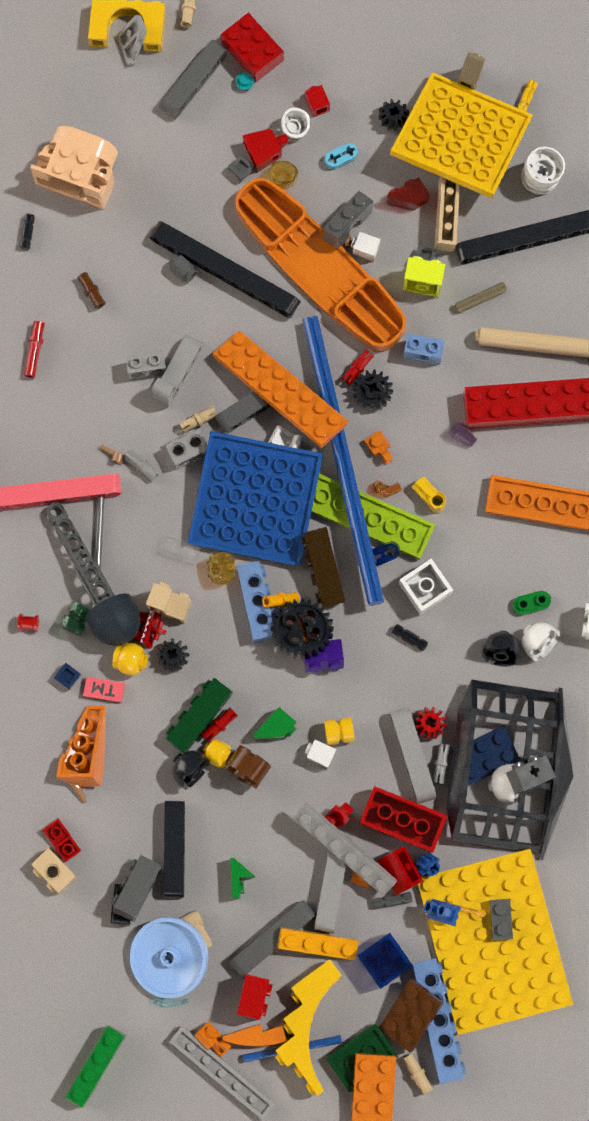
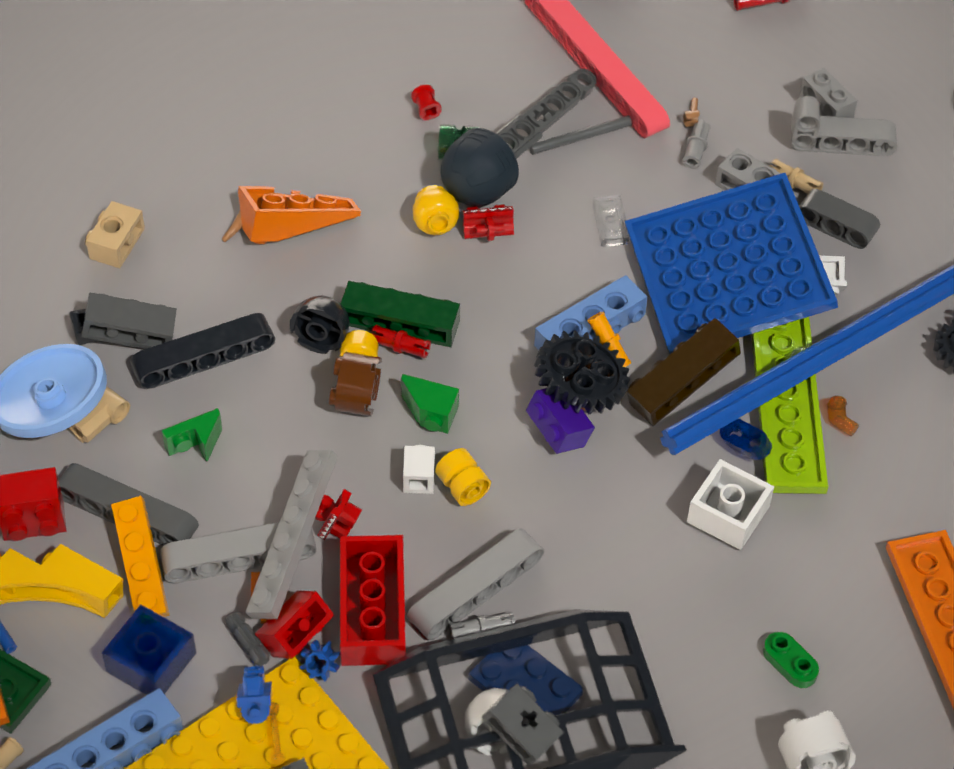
camera: 65 degrees right, 25 degrees down
red slope [42,818,81,863] -> none
dark blue plate [54,662,81,690] -> none
reddish brown pin [77,272,106,309] -> none
coral tile [83,677,125,703] -> none
tan brick [146,582,192,624] -> none
black gear [156,639,190,672] -> none
clear yellow gear [206,552,237,585] -> none
orange plate [213,330,348,448] -> none
orange plate [364,430,393,465] -> none
reddish brown plate [379,978,444,1053] -> none
black axle [392,624,428,651] -> none
yellow piece [412,476,446,513] -> none
red gear [414,707,447,740] -> none
black cylinder [482,631,521,667] -> none
white cylinder [522,622,560,661] -> none

